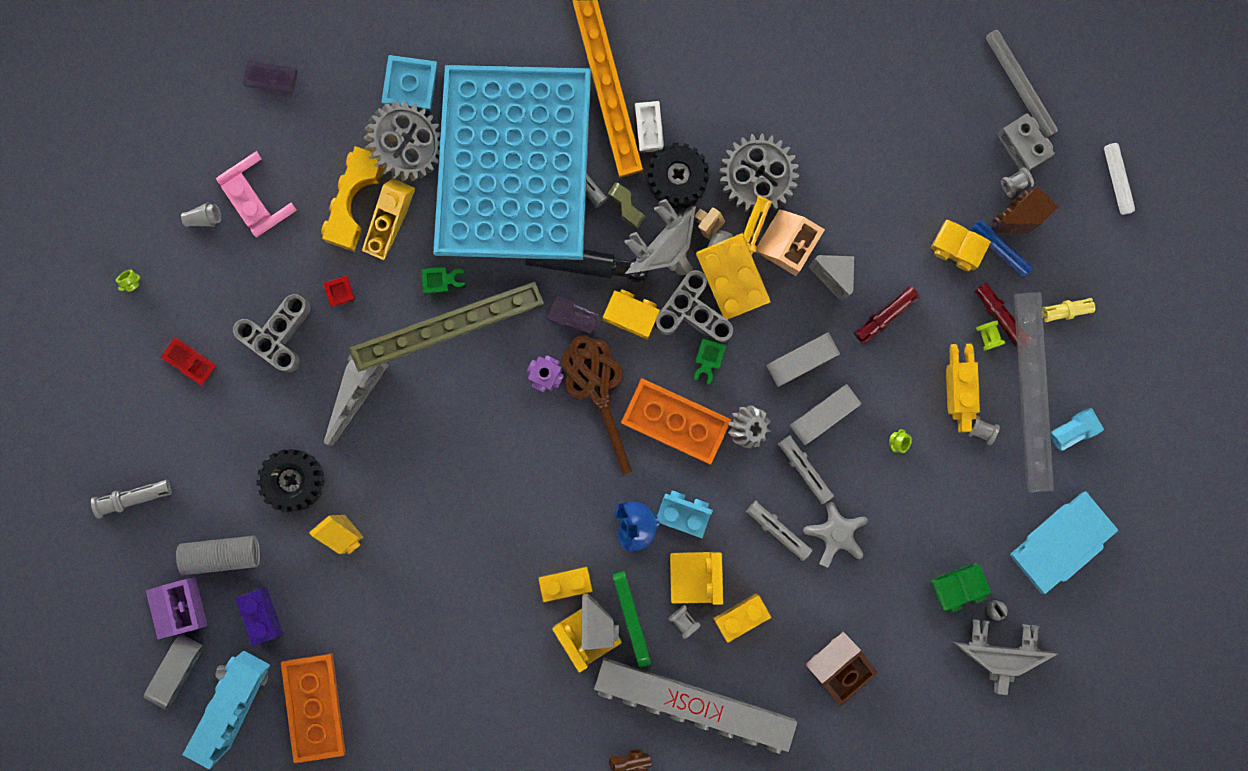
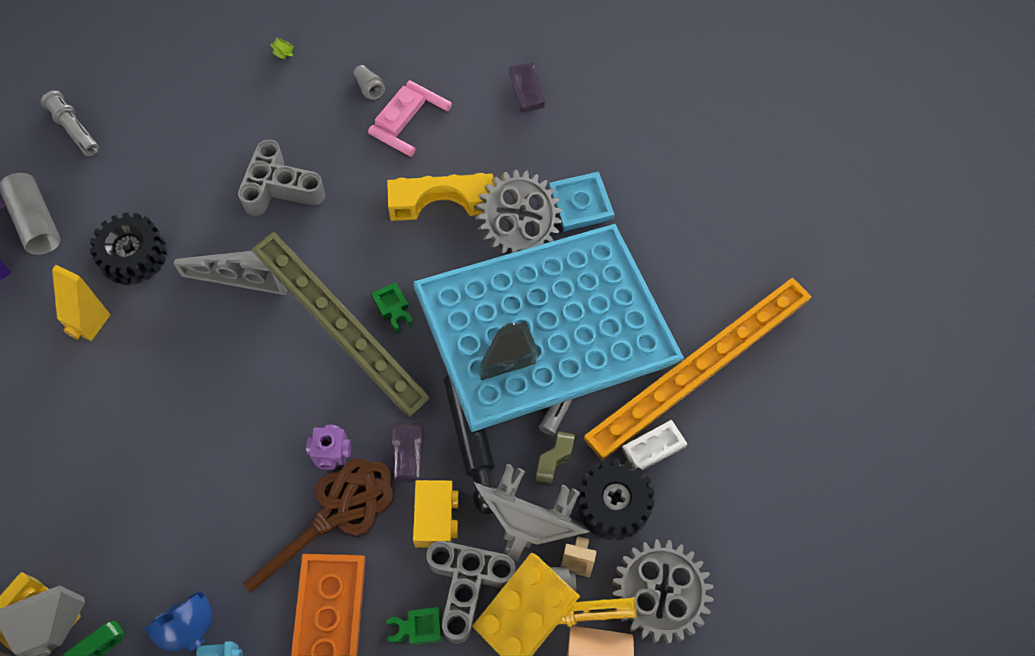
camera: 65 degrees right, 20 degrees down
red slope [160,337,216,386] -> none
red plate [323,275,356,308] -> none
yellow slope [362,179,415,260] -> none
yellow plate [538,567,593,602] -> none
none -> clear smoke slope [479,321,538,381]

